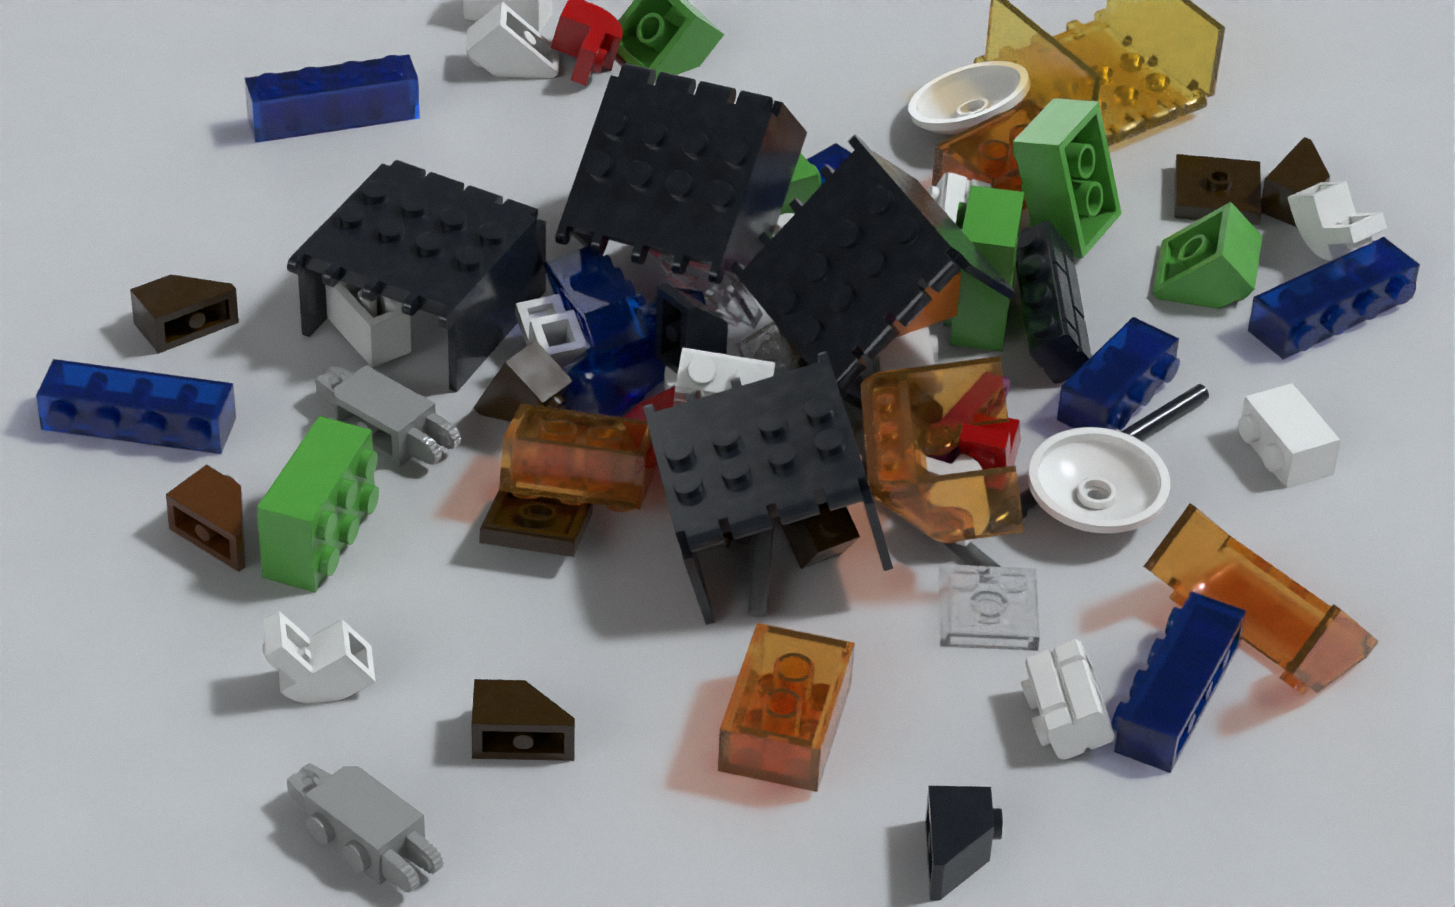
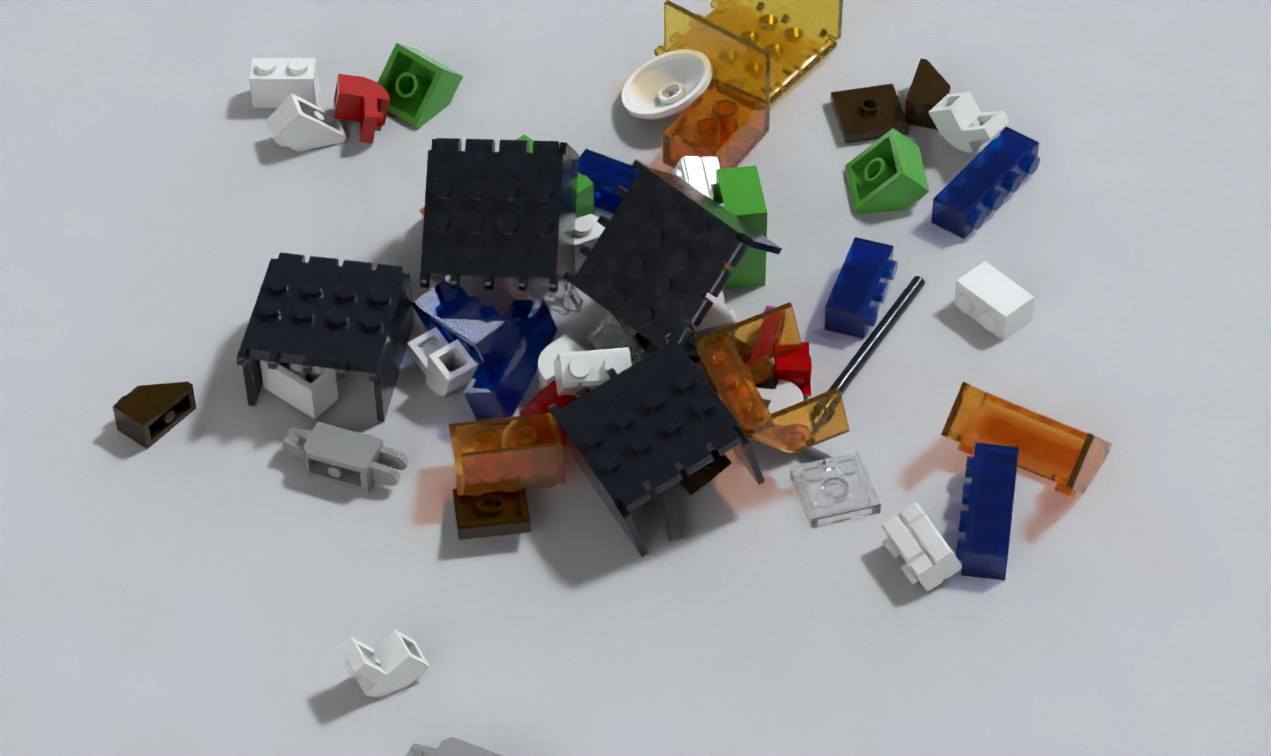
camera: 15 degrees left, 5 degrees up
clear blue brick [36,359,236,454] -> none
reddish brown slope [166,464,245,572] -> none
clear blue brick [244,54,420,143] -> none
bright green brick [257,416,379,593] -> none
dark brown slope [471,679,575,761] -> none
dark brown slope [473,340,573,426] -> none
black slope [655,283,728,375] -> none
clear orange brick [718,623,855,792] -> none
black slope [925,786,1003,900] -> none
bright green brick [1013,98,1122,258] -> none
black brick [1016,221,1093,384] -> none
white dish [1028,427,1171,534] -> none

